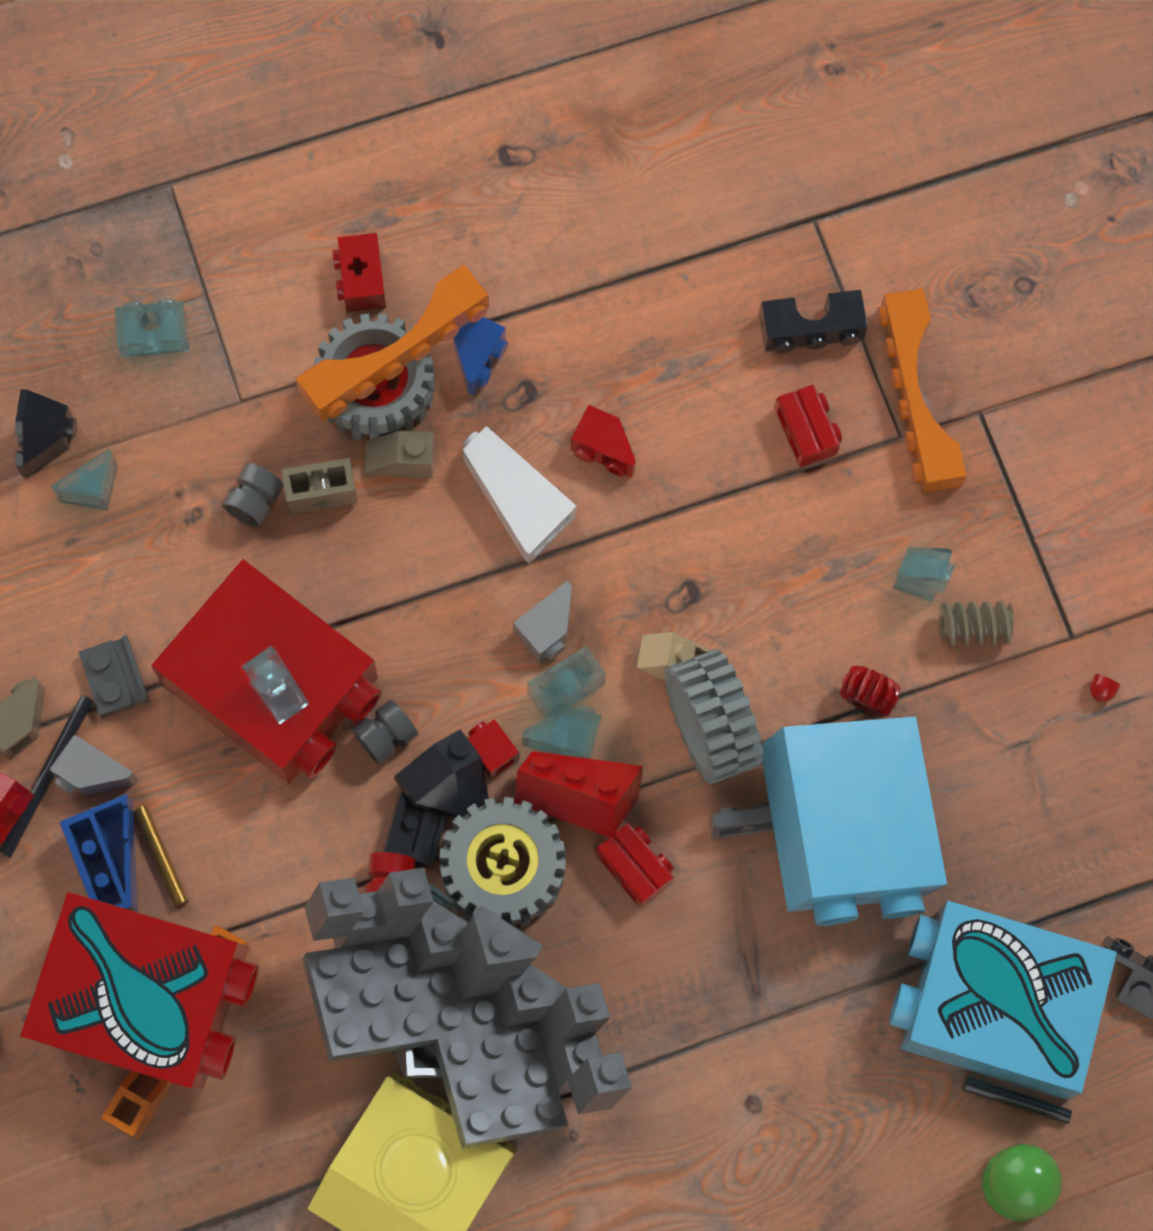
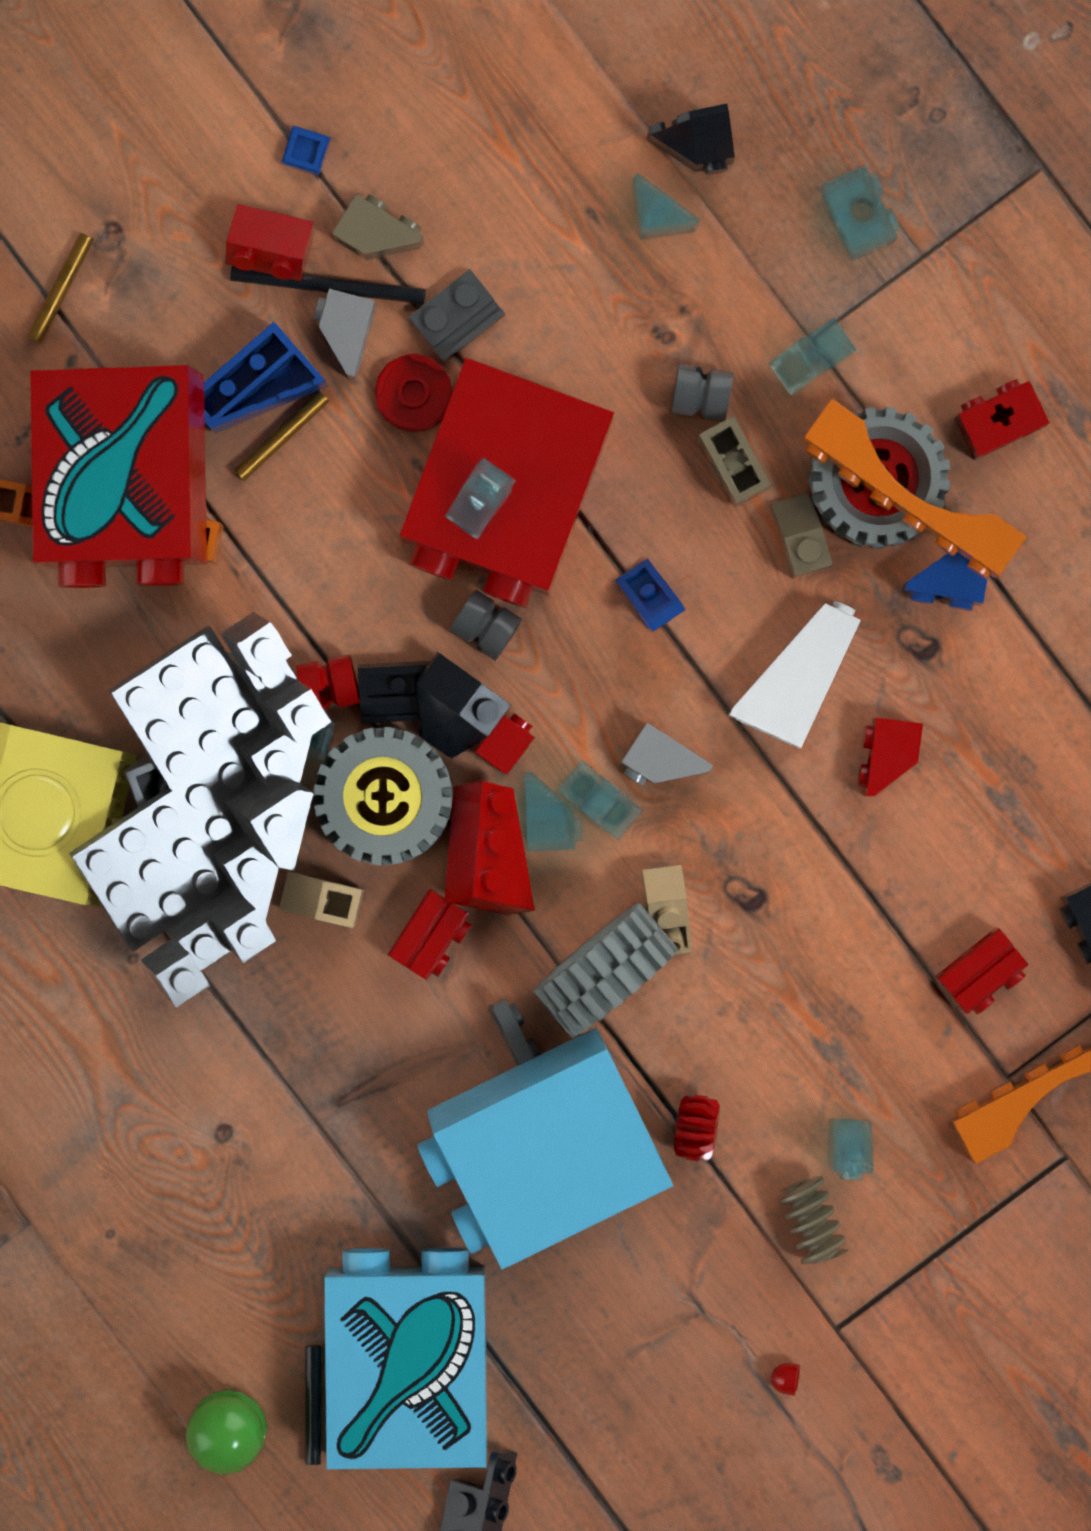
camera: 80 degrees right, 15 degrees up
none -> tan slope [279,871,364,928]
none -> red tile [375,353,452,433]
none -> blue slope [616,558,685,631]
none -> clear light blue slope [769,318,856,396]

